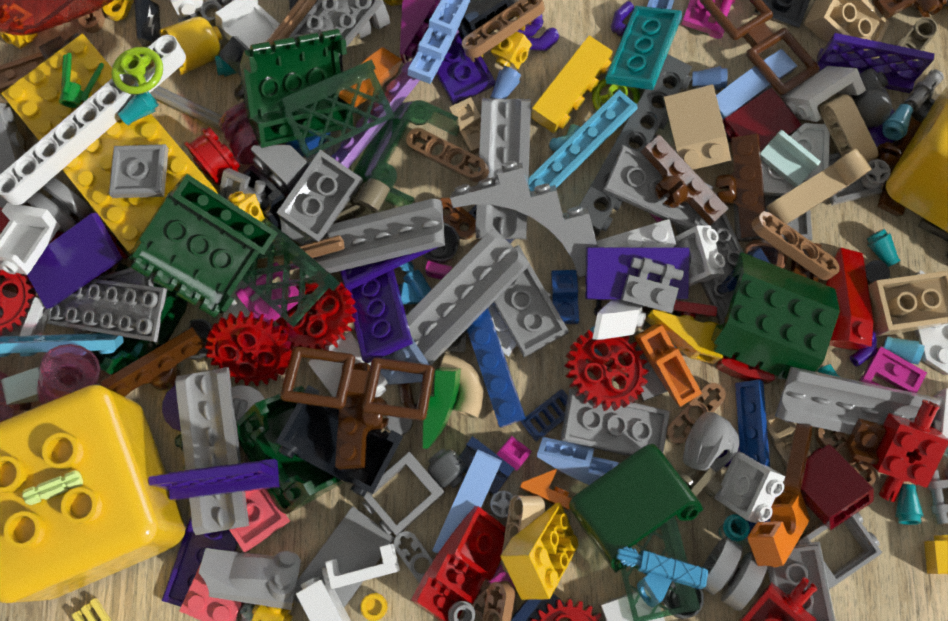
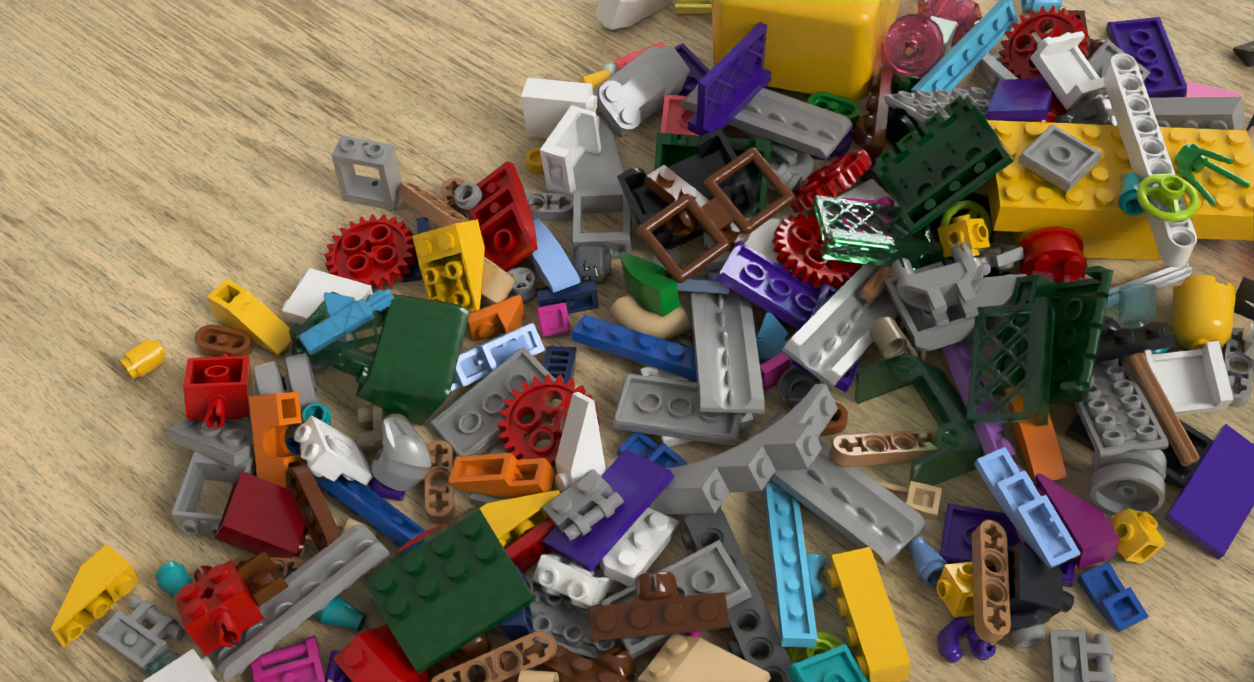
camera: 135 degrees right, 25 degrees down
none -> light grey wheel [768,164,803,192]
none -> green plate [808,92,861,126]
none -> light grey connector [892,242,985,327]
none -> clear smoke plate [1055,97,1111,125]
none -> clear light blue brick [1119,284,1156,329]

